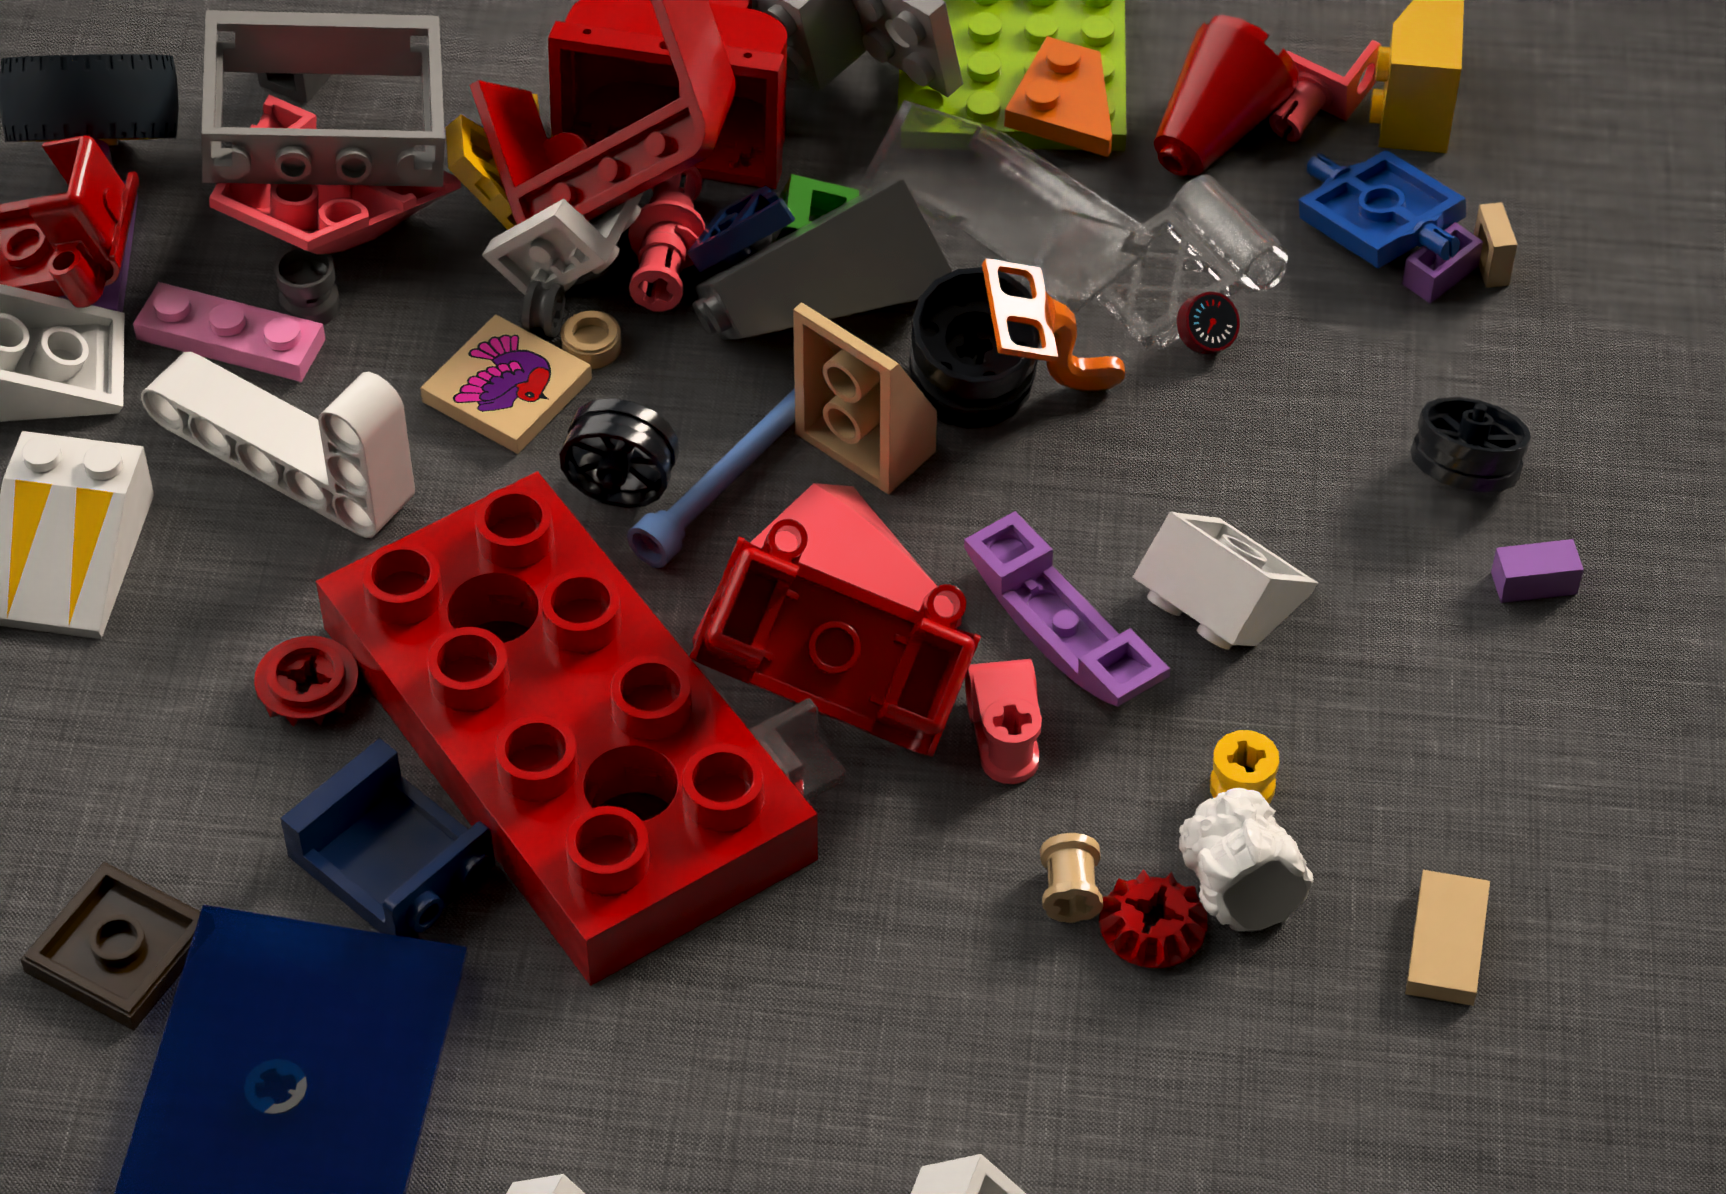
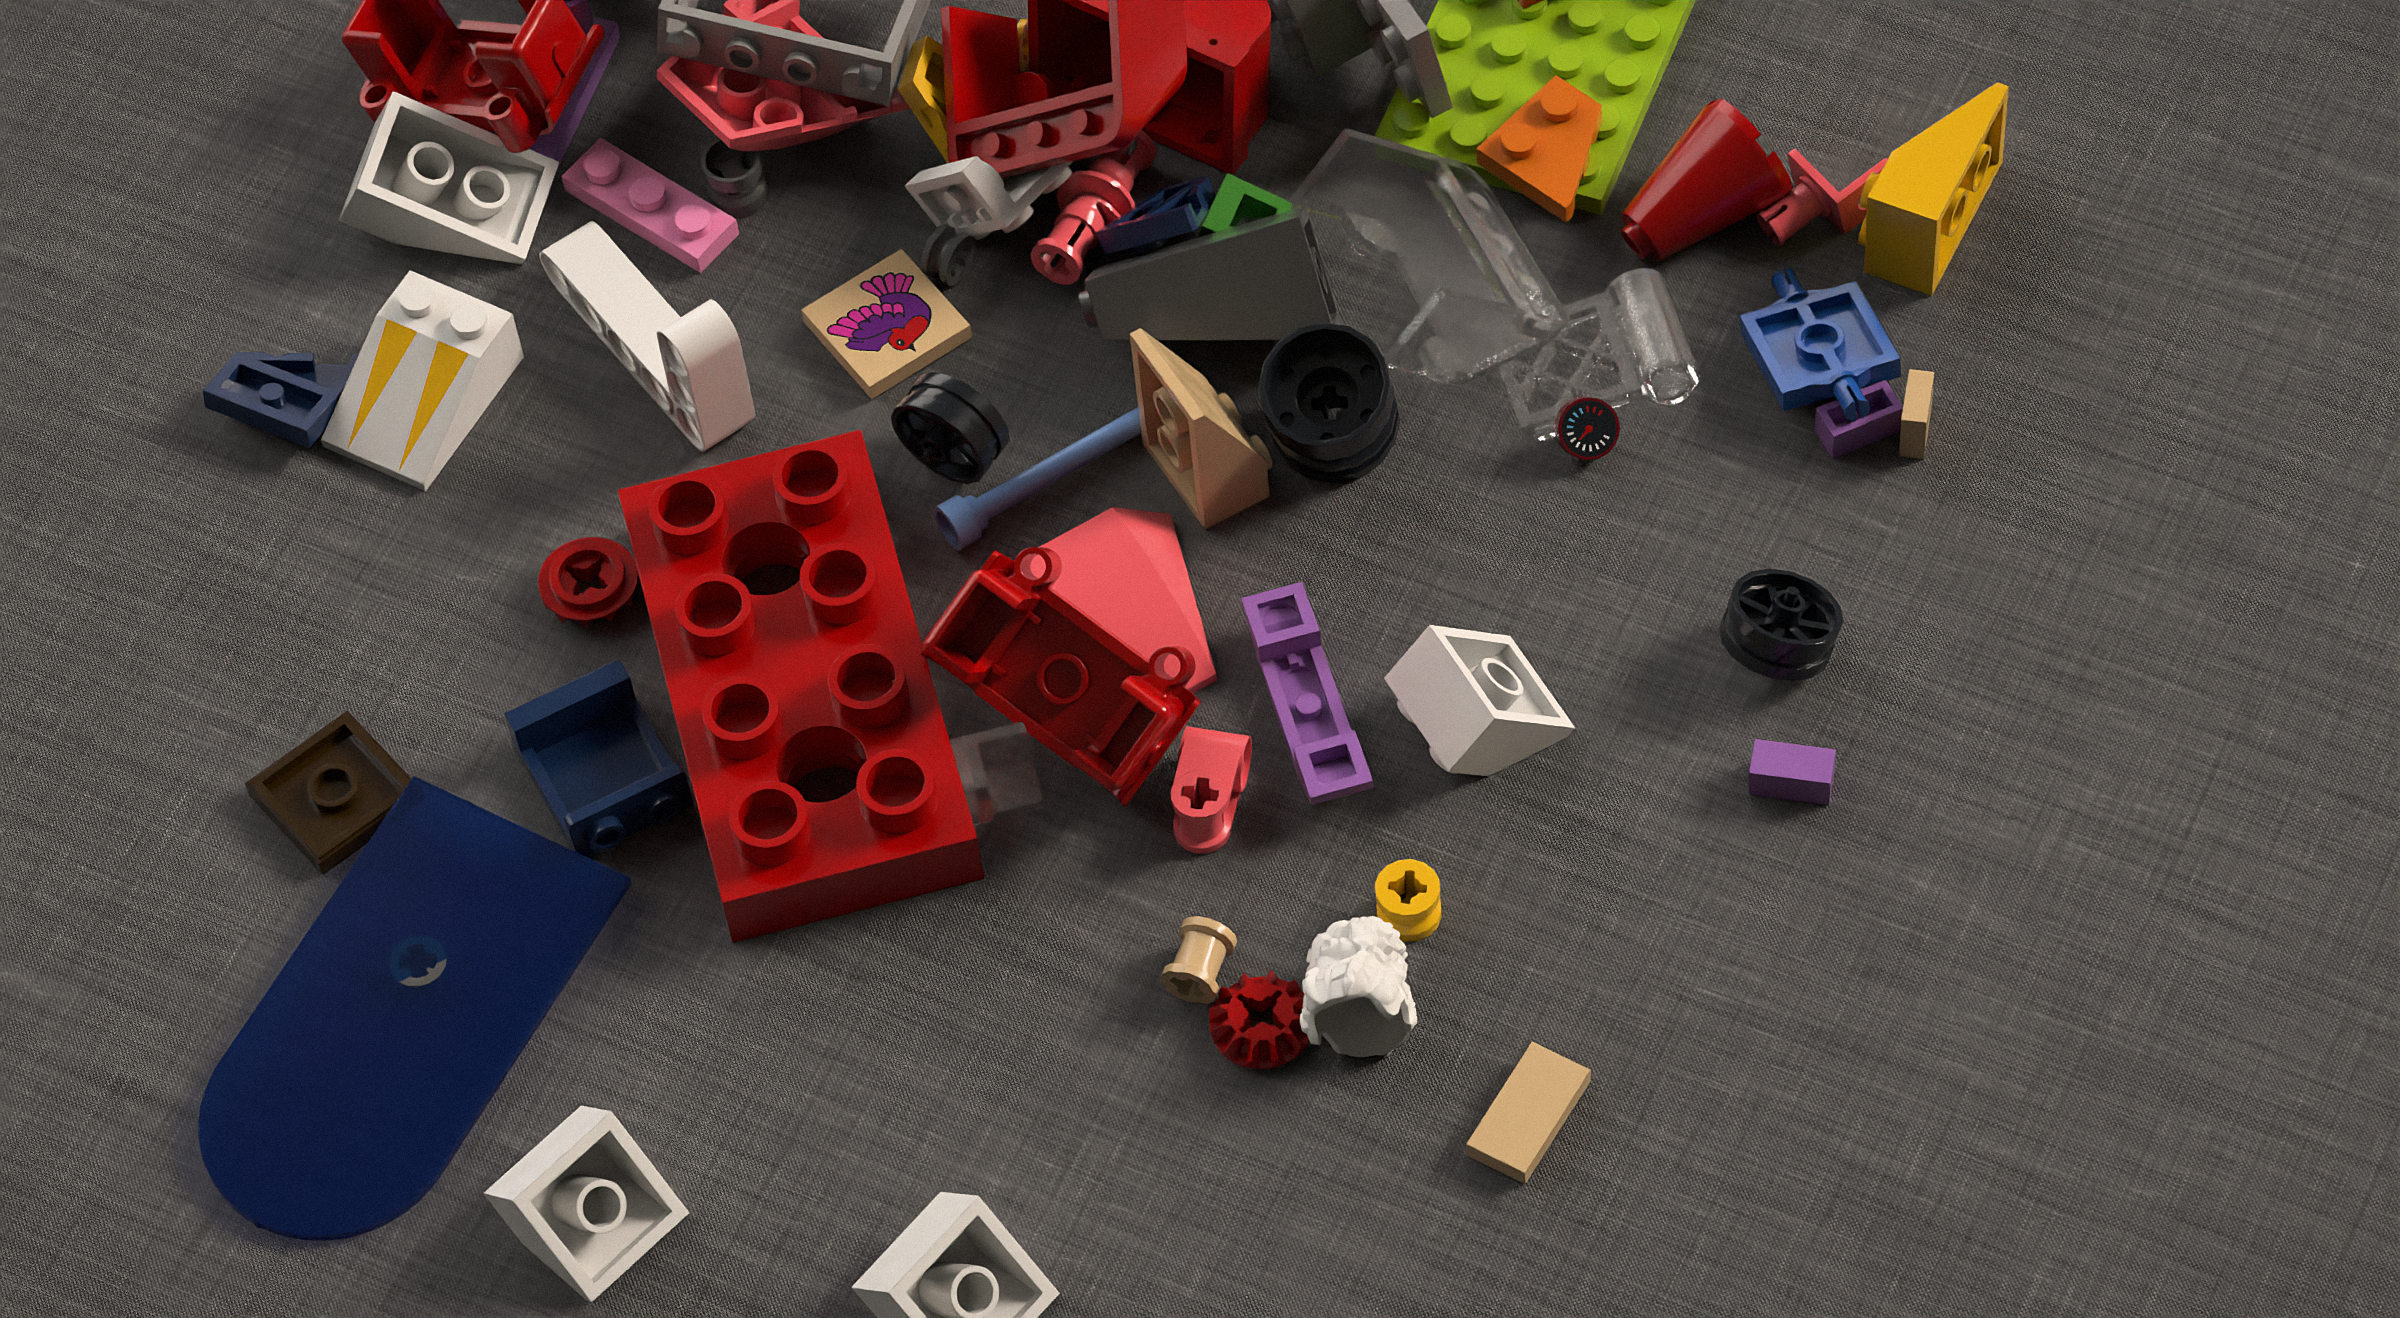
camera: 25 degrees right, 5 degrees up
tan tile [561,311,622,369] -> none
orange piece [982,258,1125,391] -> none

